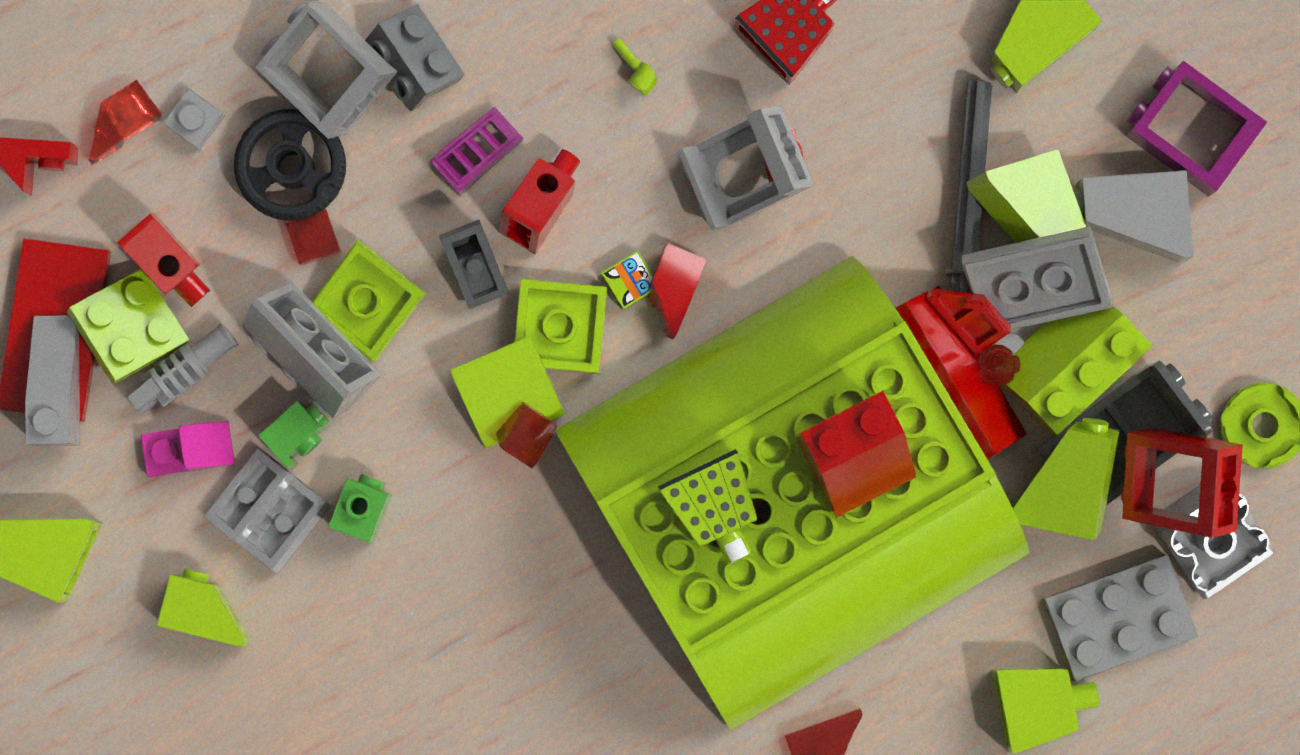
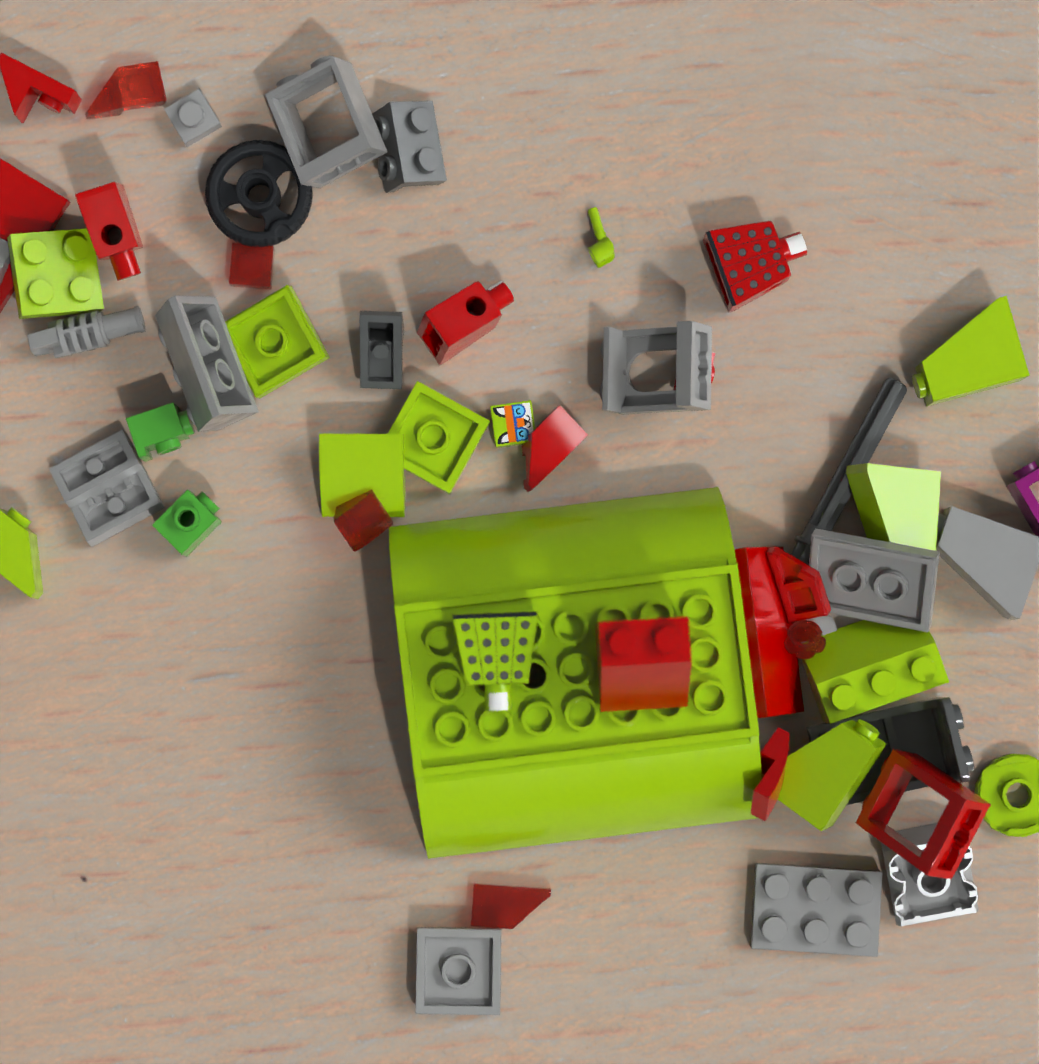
camera: 20 degrees right, 0 degrees up
dark pink slope [141,421,235,478] -> none
magenta slope [430,106,524,196] -> none
lime torso [992,668,1100,754] -> none
none -> red slope [750,727,789,821]

